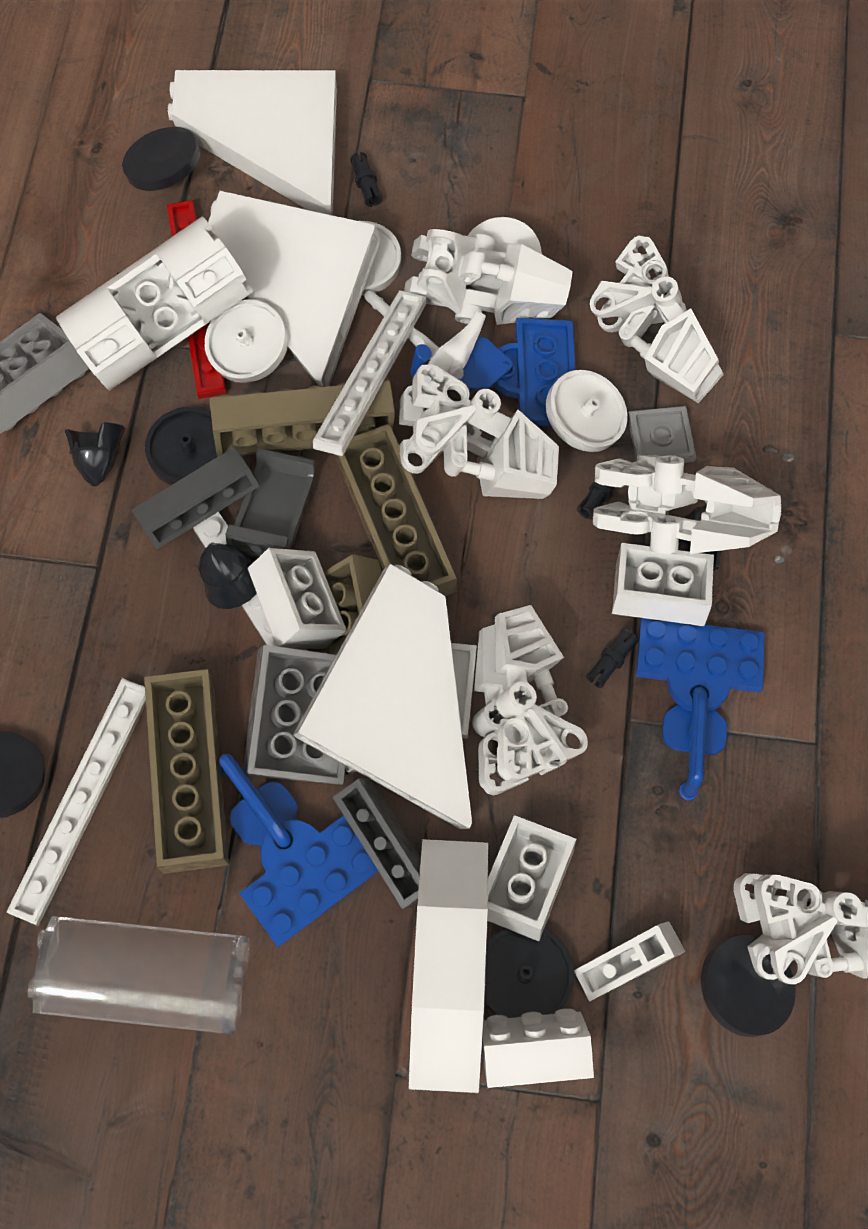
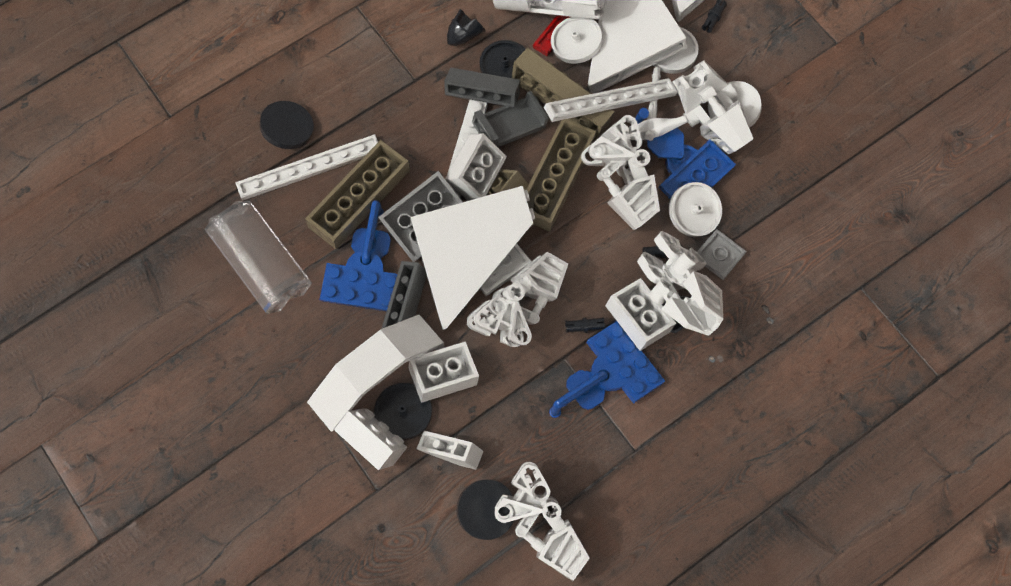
camera: 45 degrees right, 0 degrees up
black helmet [198,542,257,609] -> none
white piece [590,235,723,403] -> none

